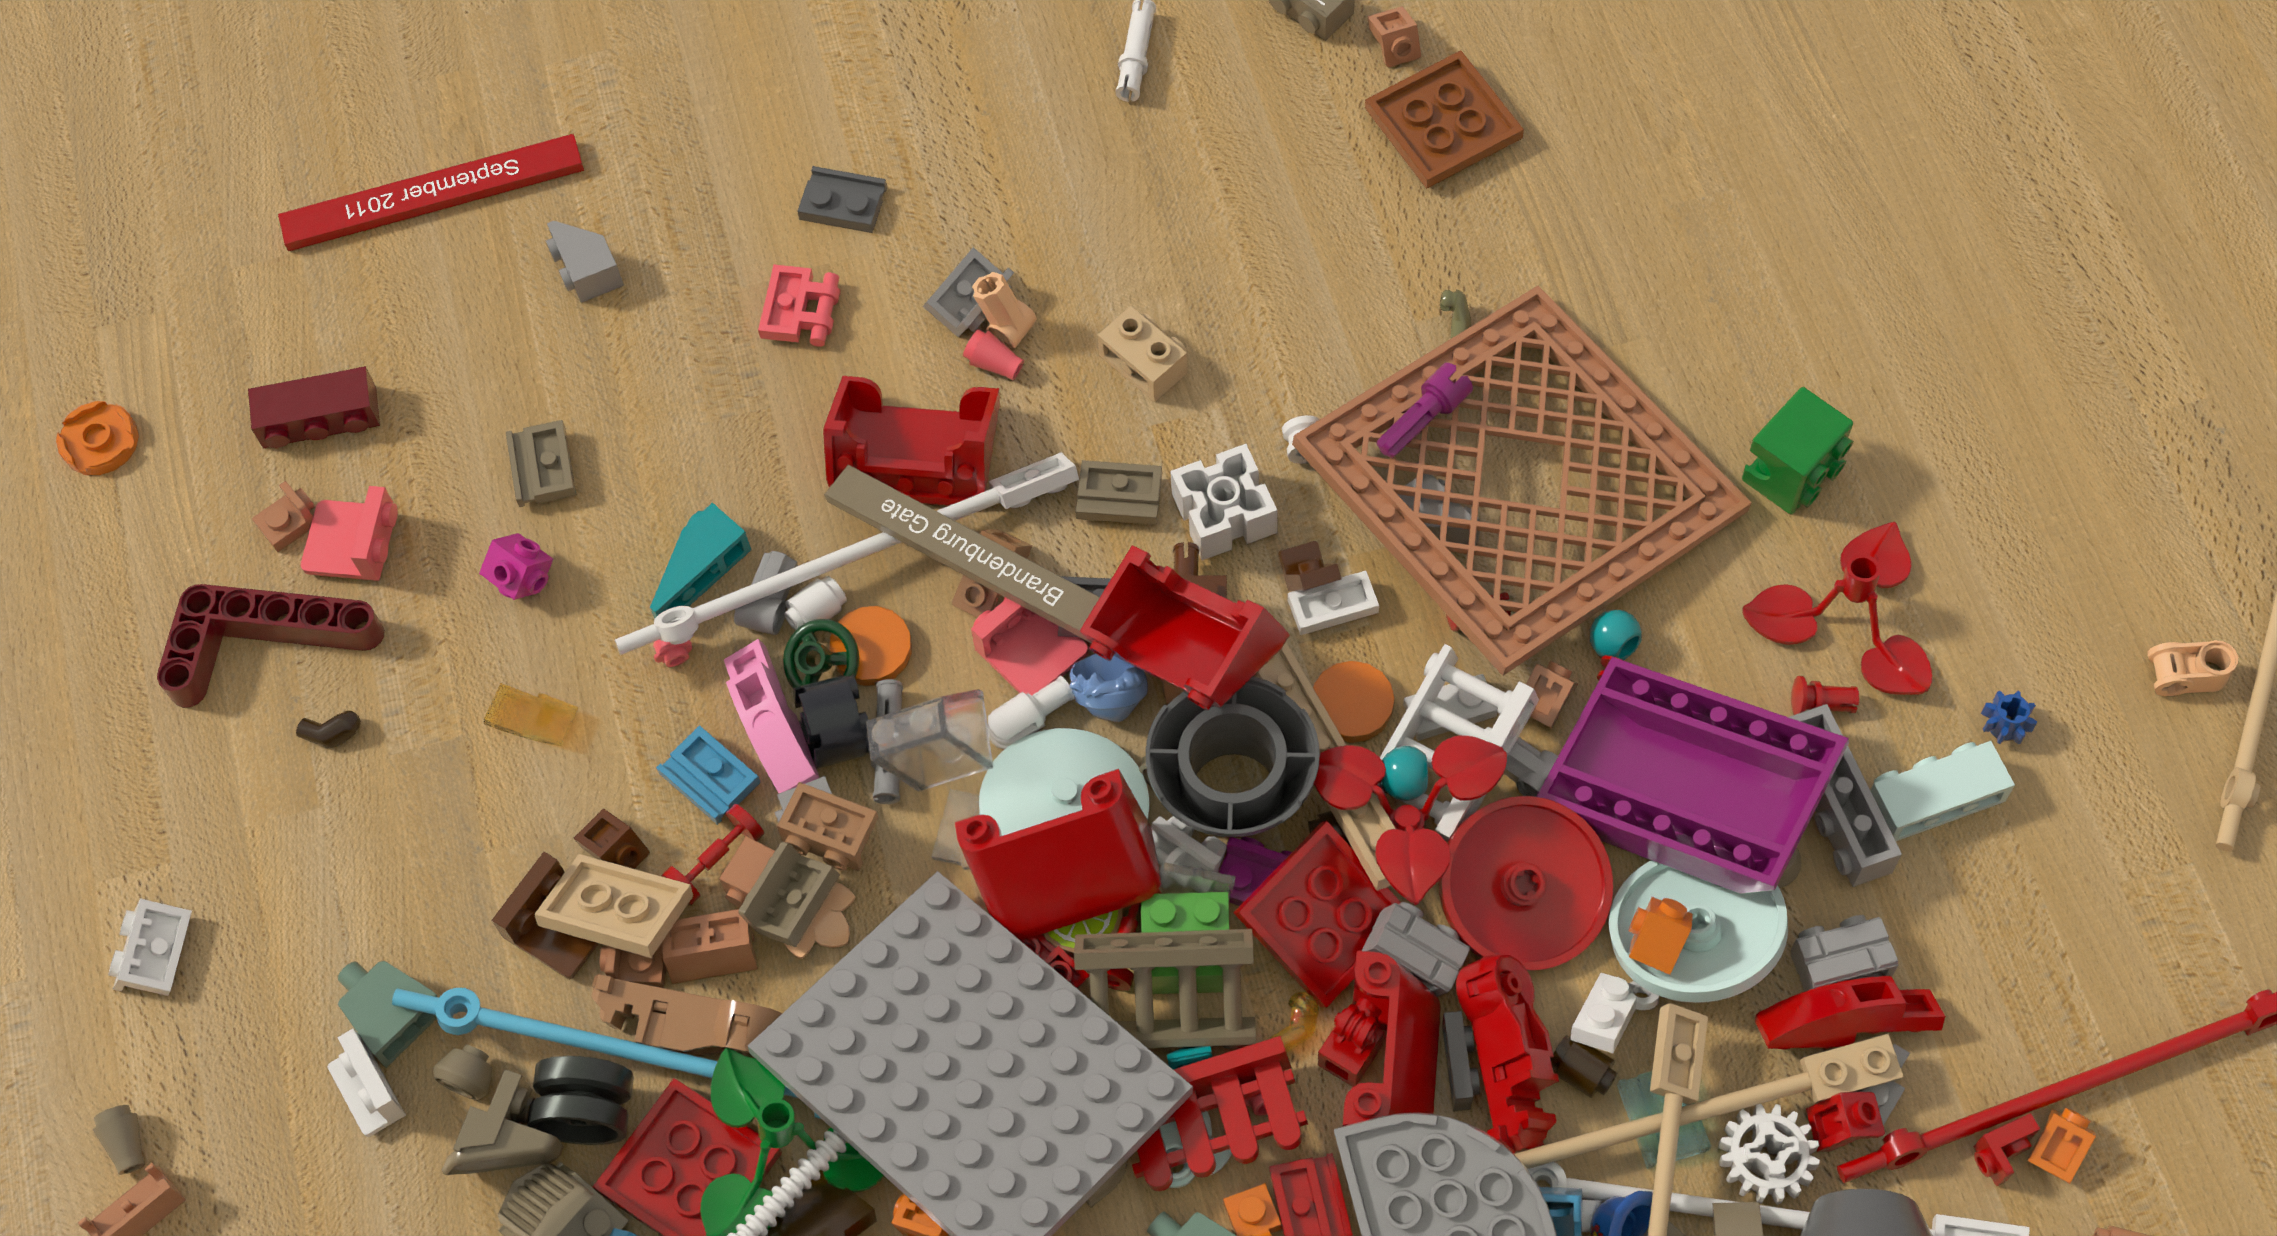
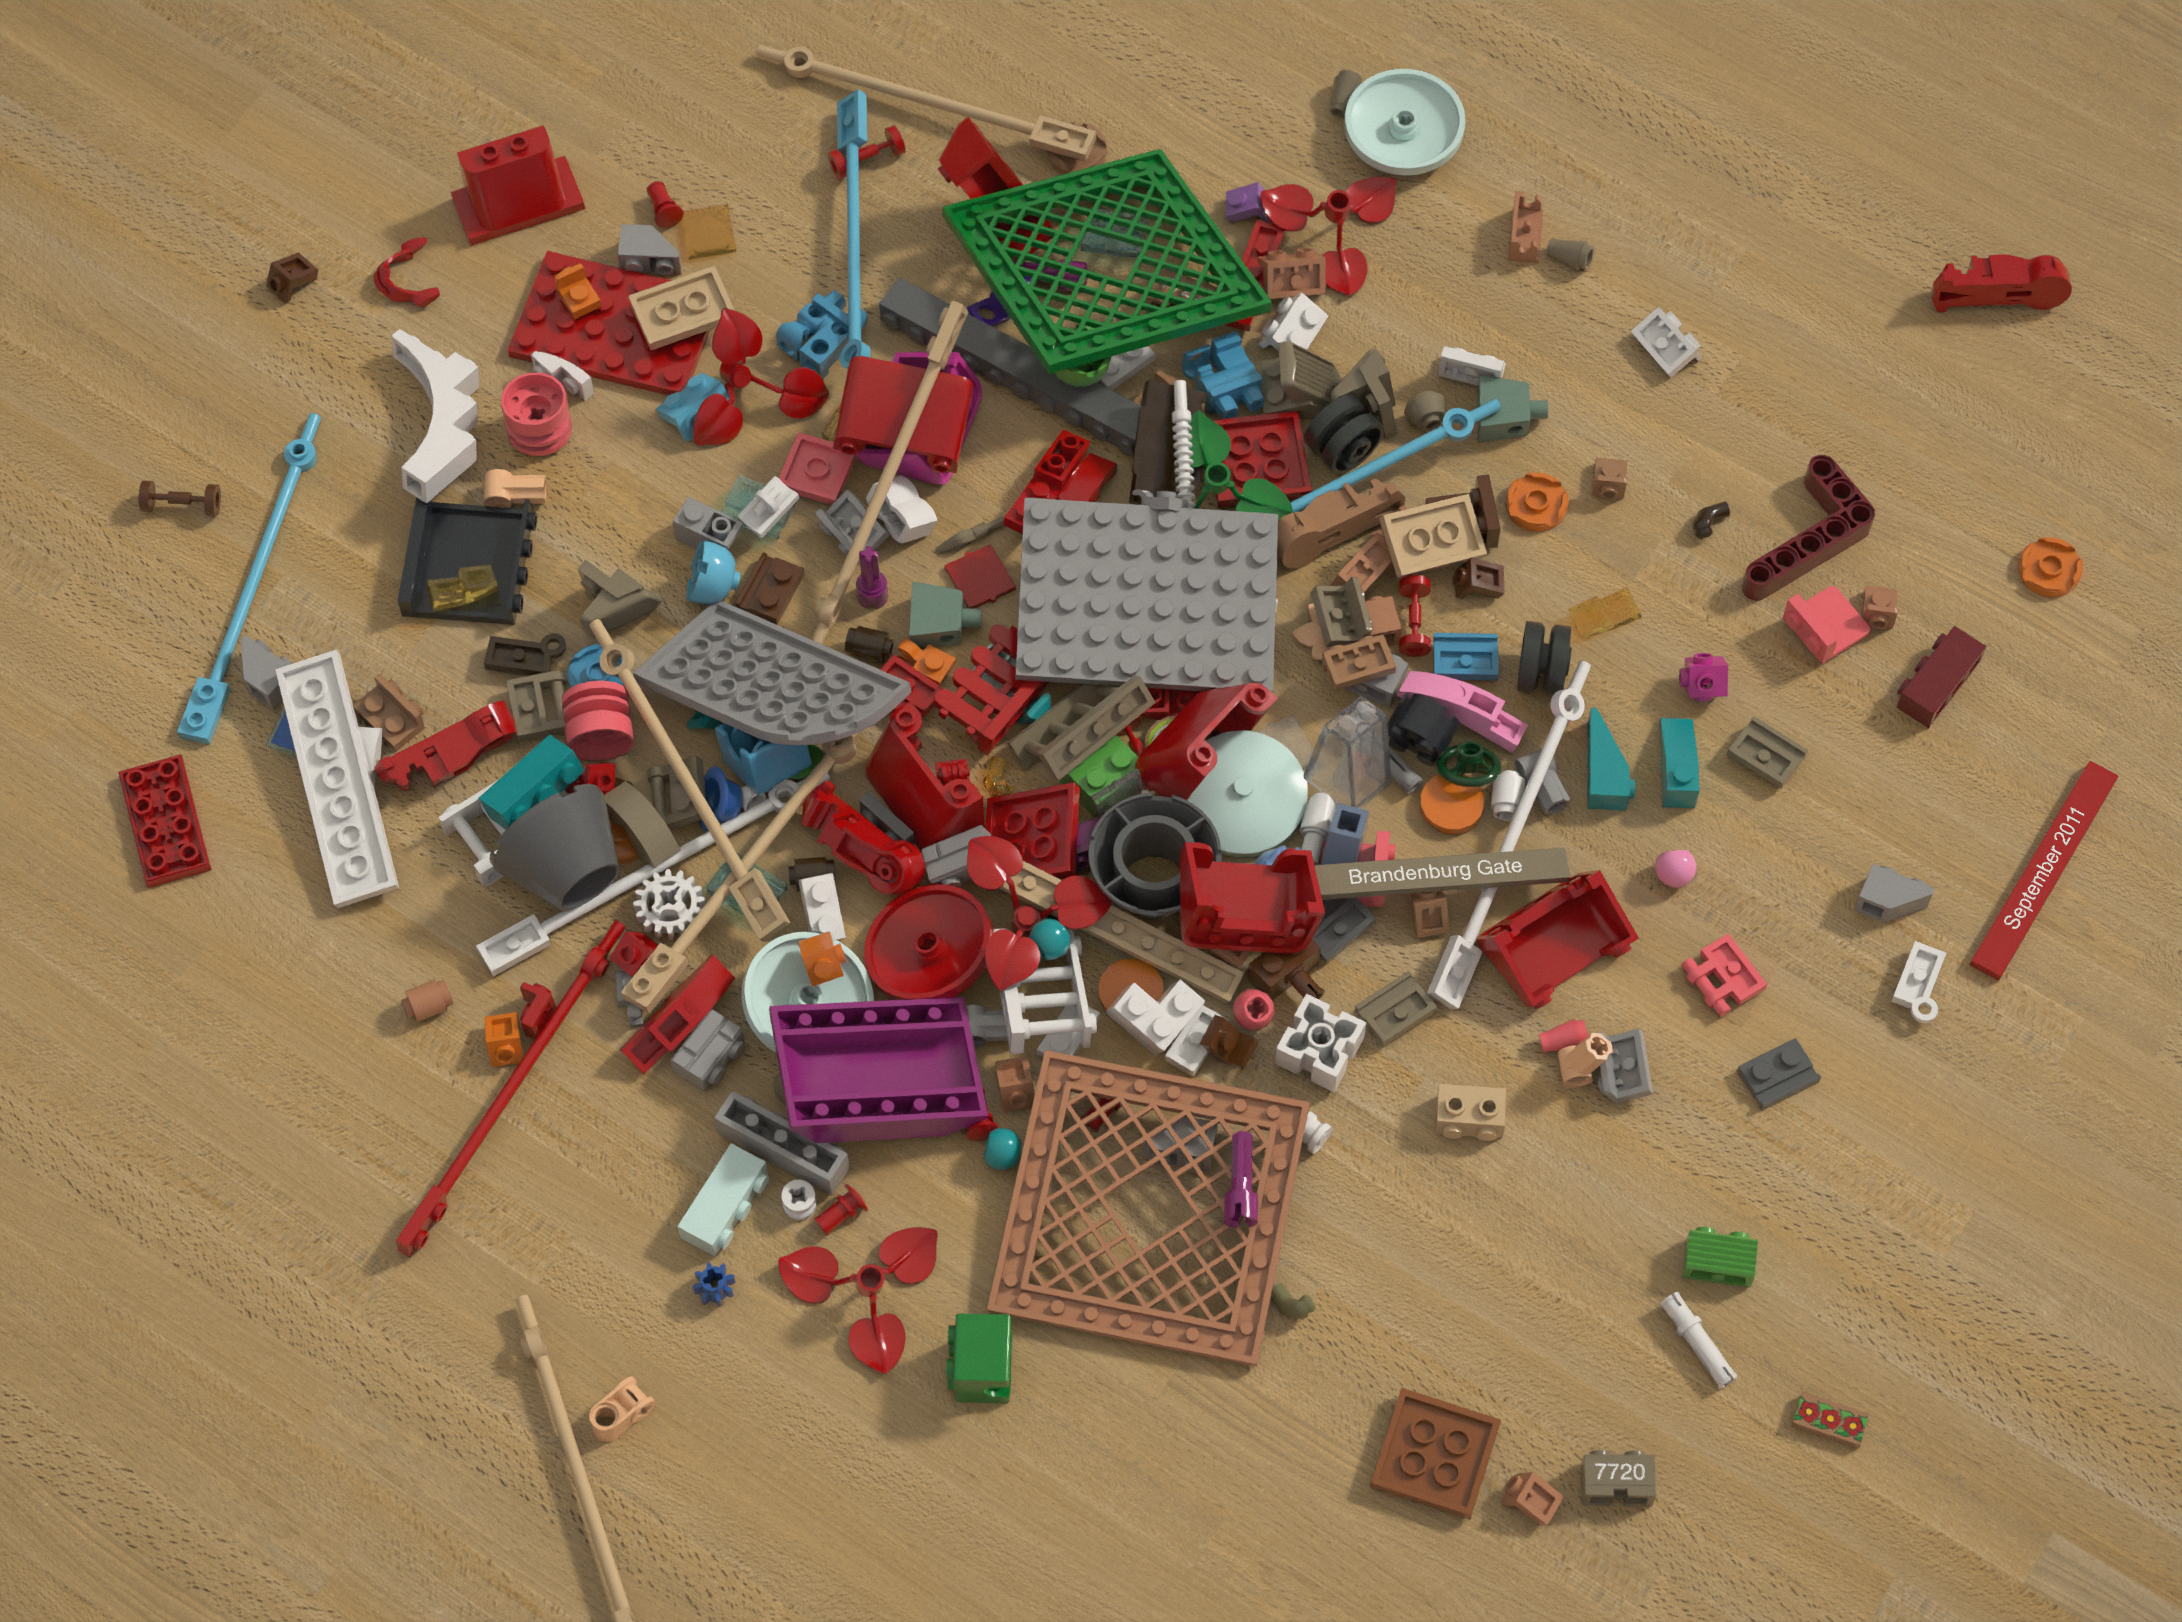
camera: 135 degrees right, 0 degrees up
none -> white wheel [781,1180,817,1221]
none -> white brick [1105,979,1205,1056]
none -> light grey plate [1132,489,1188,511]
none -> coral piece [1233,989,1275,1031]
none -> sand blue slope [1321,803,1369,865]
none -> orange tile [1505,472,1568,532]
none -> pearl dark grey wheel [1517,621,1572,695]
none -> medium nougat bracket [1592,457,1627,500]
none -> bright pink piece [1655,850,1697,888]
none -> teal slope [1660,718,1700,808]
none -> bright green brick [1683,1227,1758,1288]
none -> white hinge [1891,941,1946,1023]

